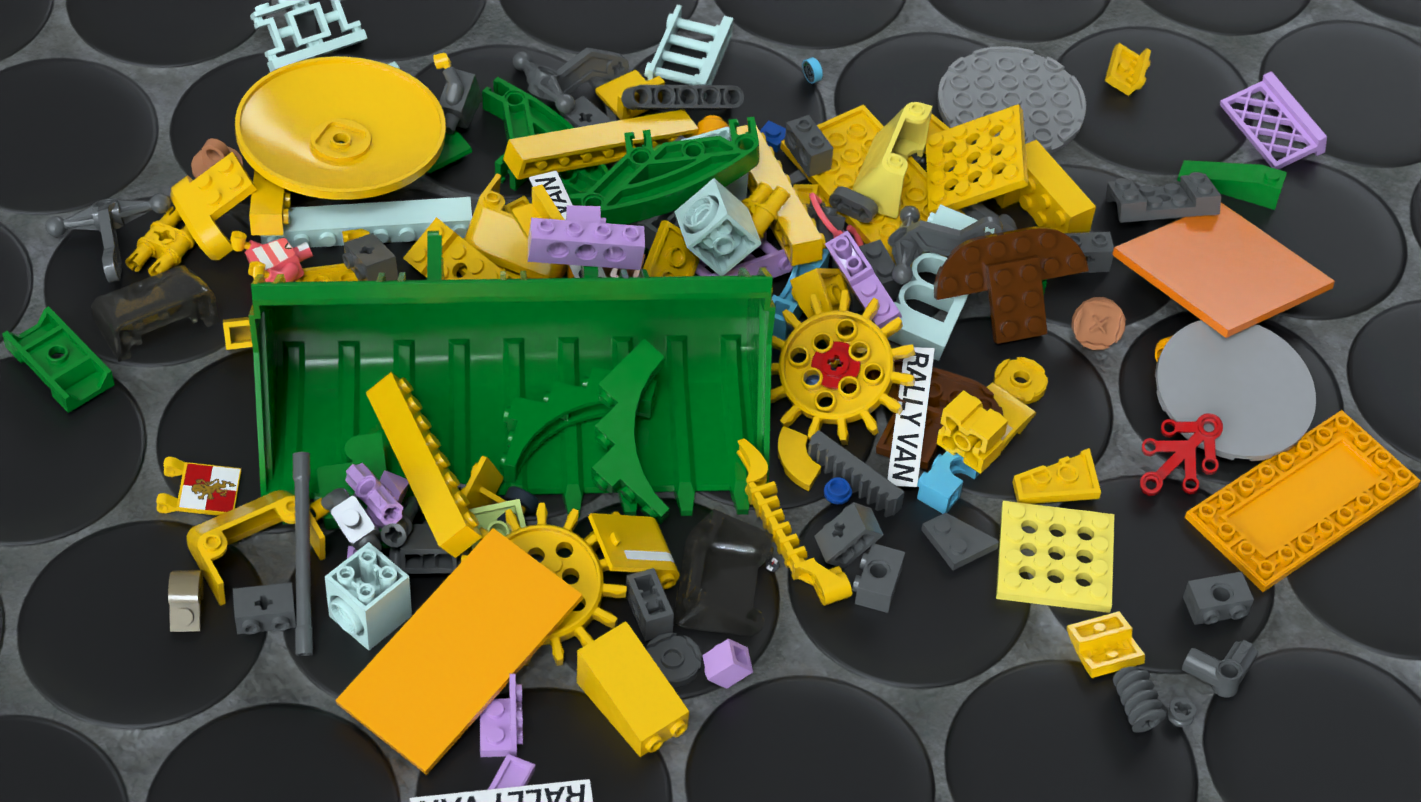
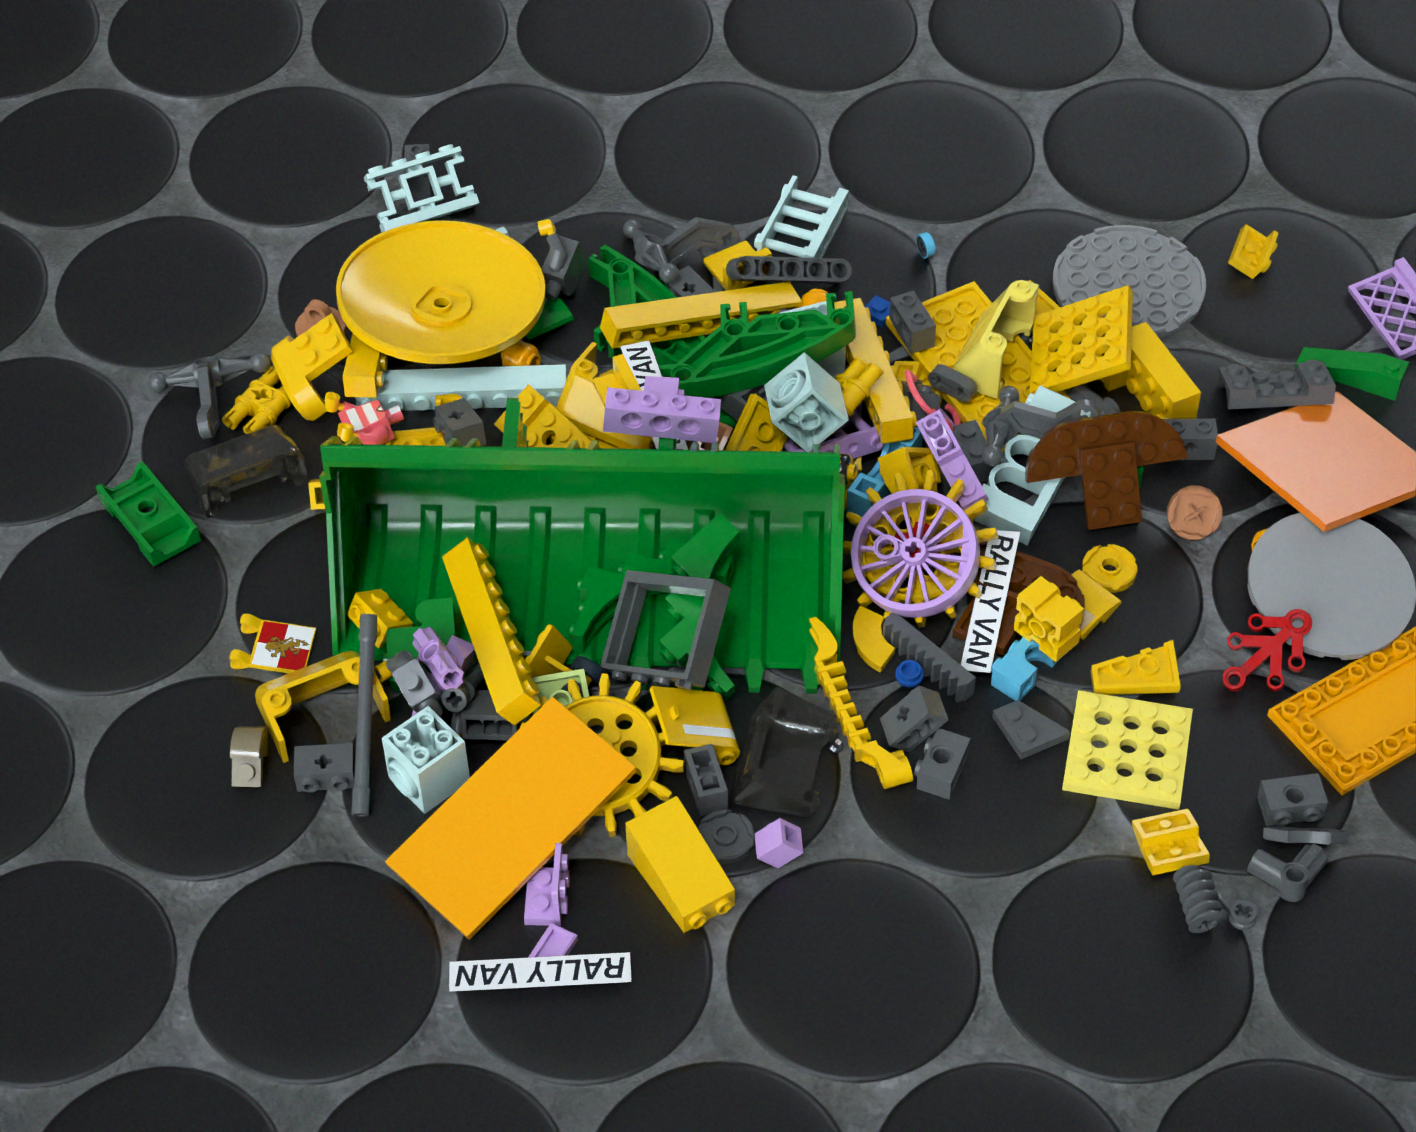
camera: 10 degrees right, 0 degrees up
none -> yellow bracket [347,589,413,648]
none -> light orange head [501,340,541,366]
none -> dark grey window [600,570,731,690]
none -> lavender piece [851,489,980,618]
none -> dark grey tile [1263,826,1349,845]

